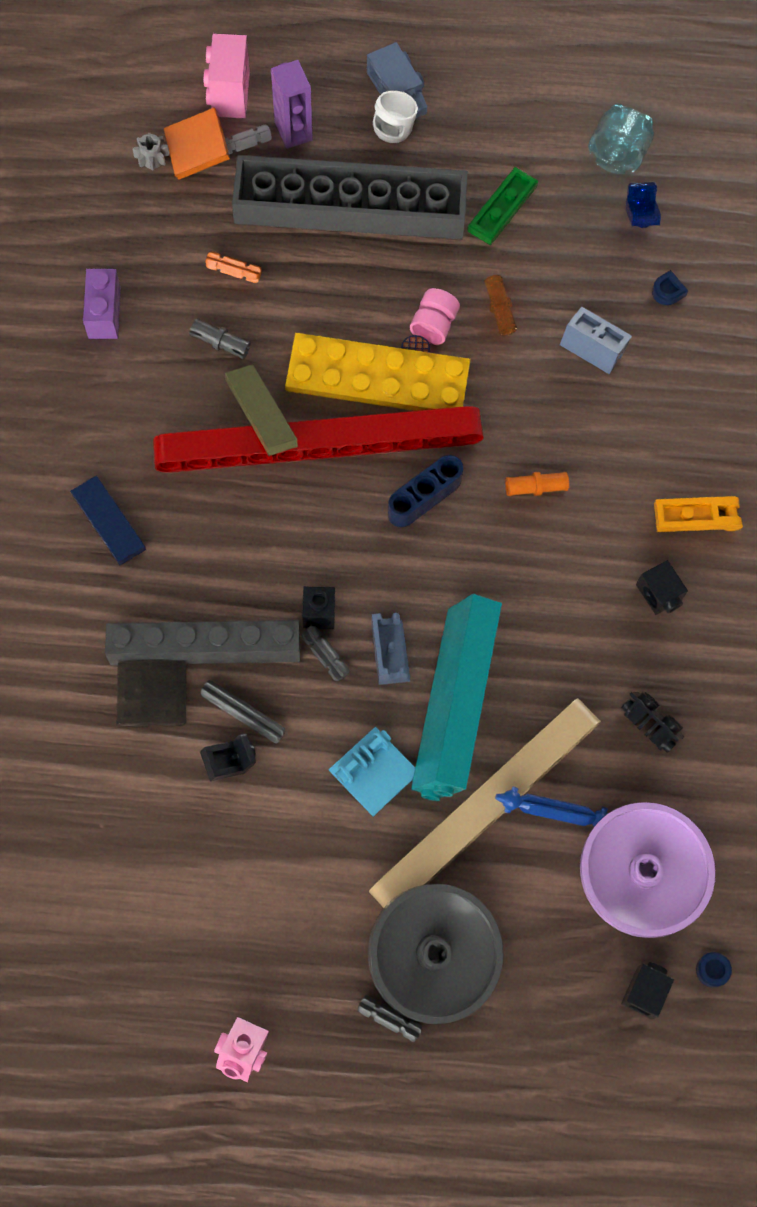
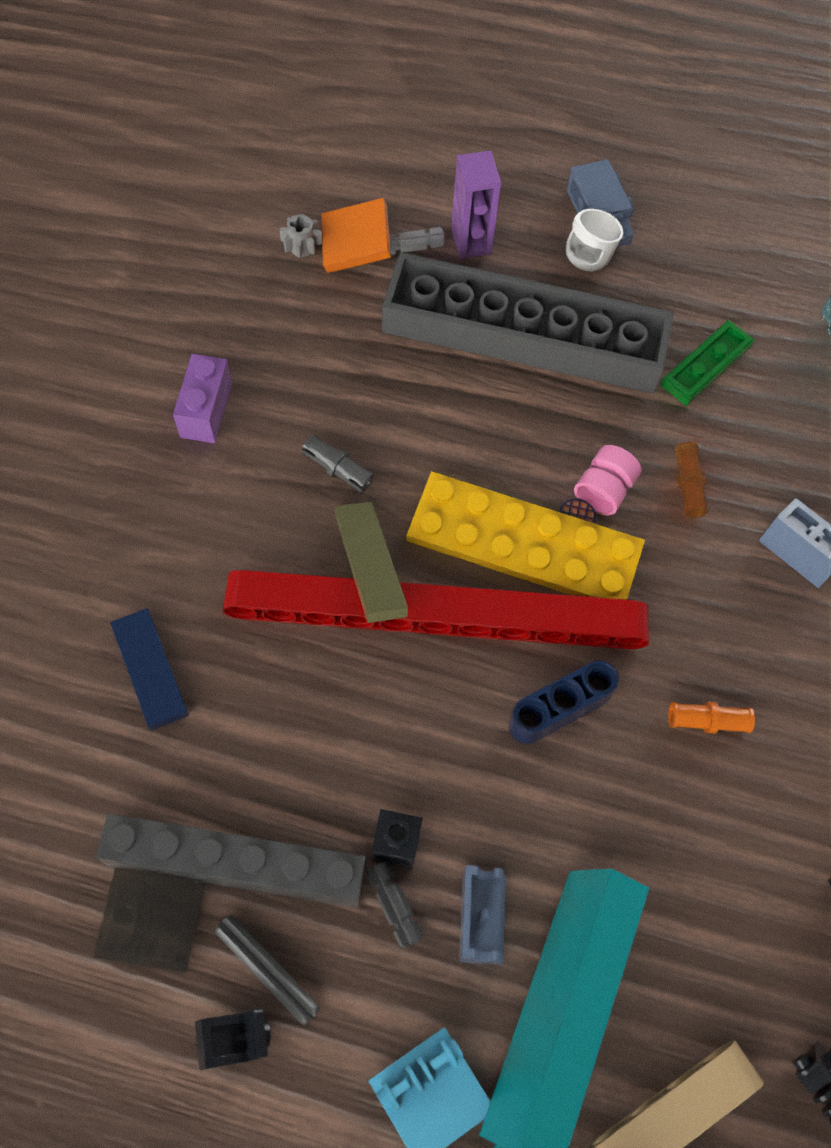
camera: 10 degrees right, 5 degrees down
bright pink brick [204,34,250,118] -> none
orange axle [205,251,262,283] -> none

